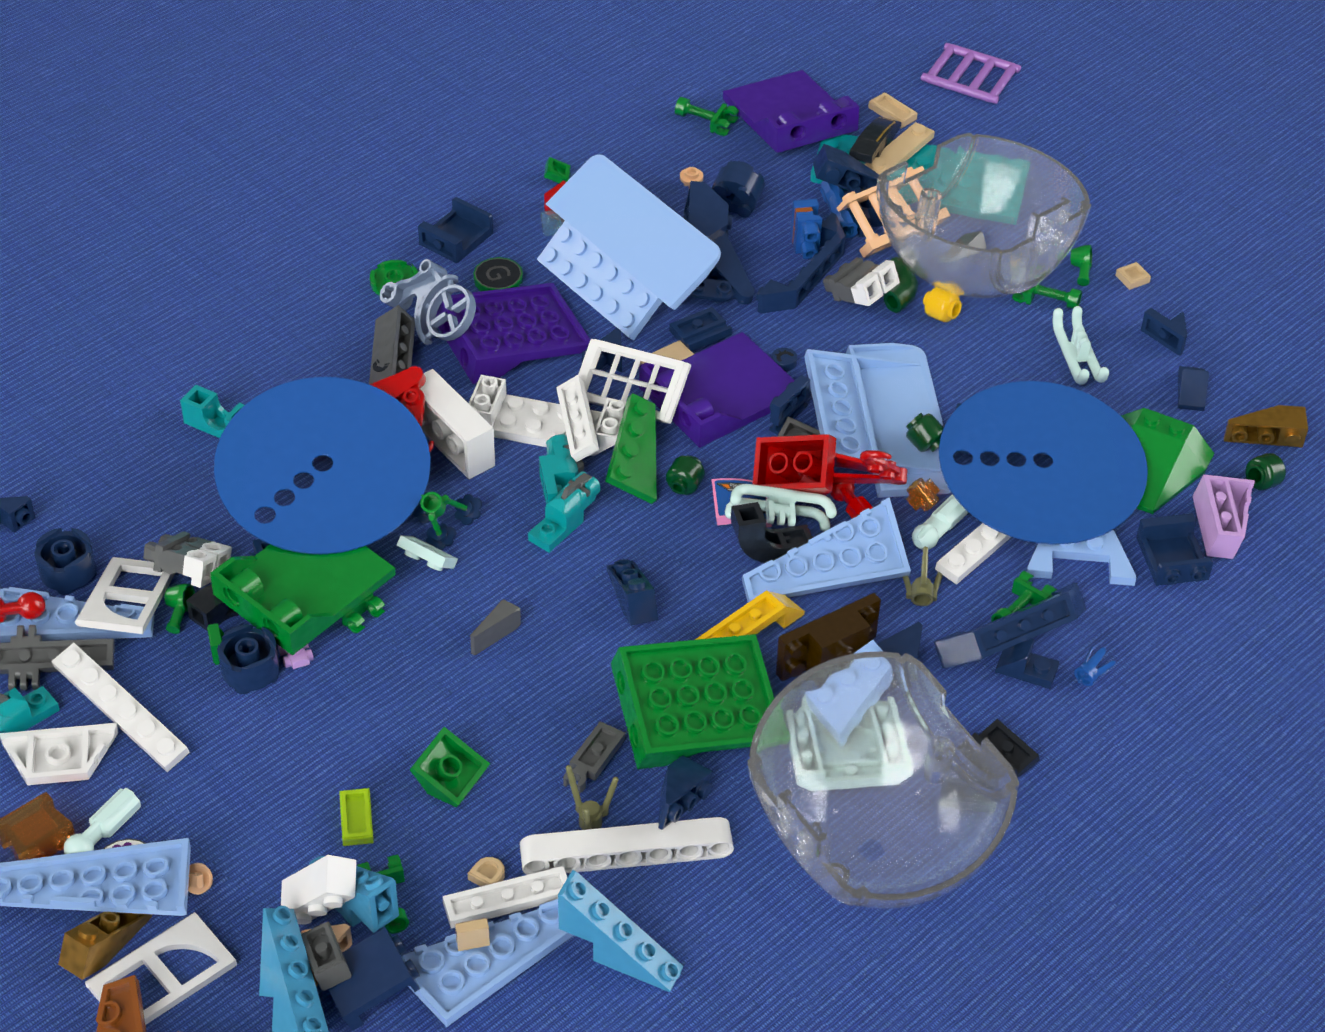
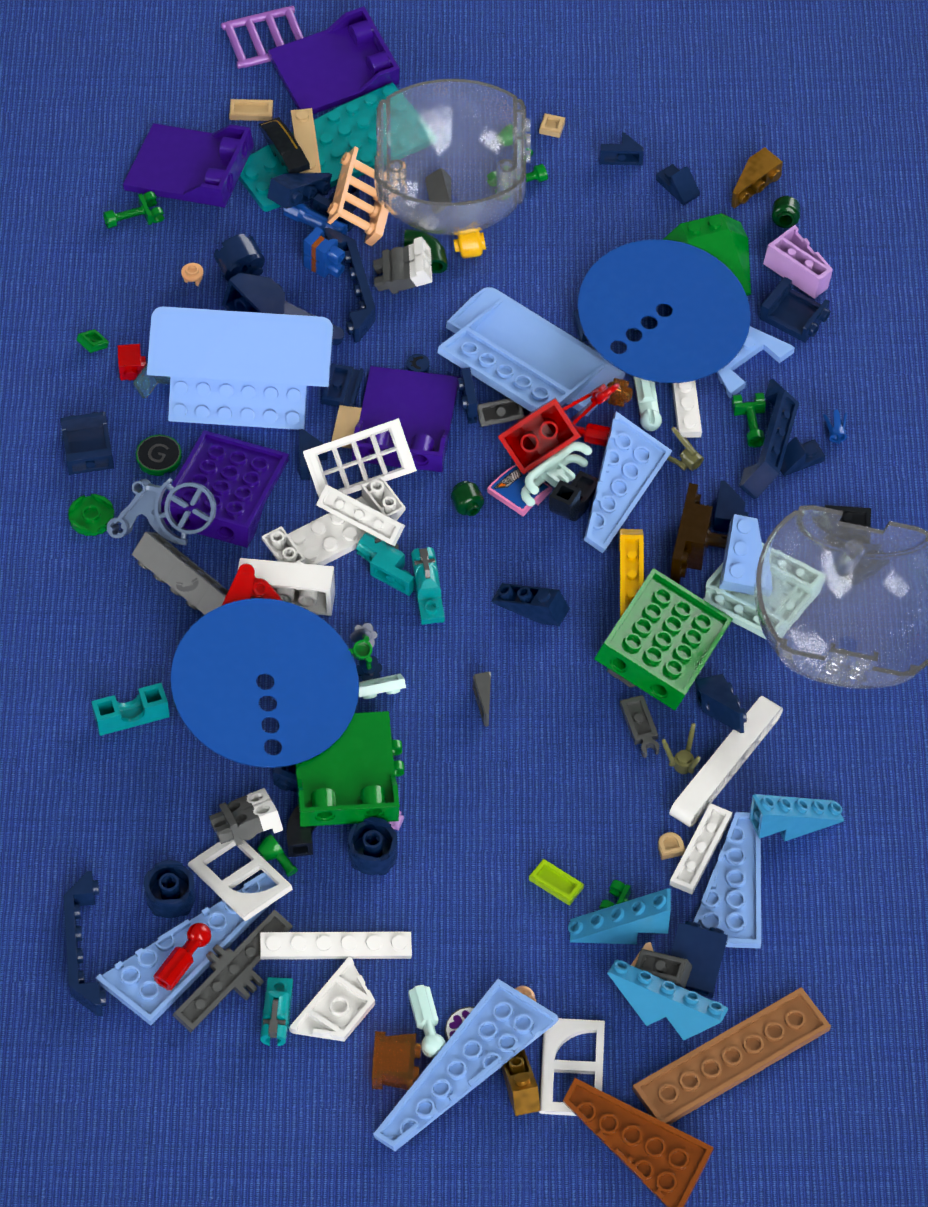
camera: 45 degrees left, 10 degrees up
green tile [207,623,224,665] -> none
white brick [281,855,356,924] -> none
green slope [410,727,490,808] -> none
tan tile [455,918,490,951] -> none
green wing [605,393,657,504] -> none
dark green head [906,413,944,452] -> none
light aqua piece [1052,306,1109,385] -> none
none -> dark purple piece [268,6,400,114]

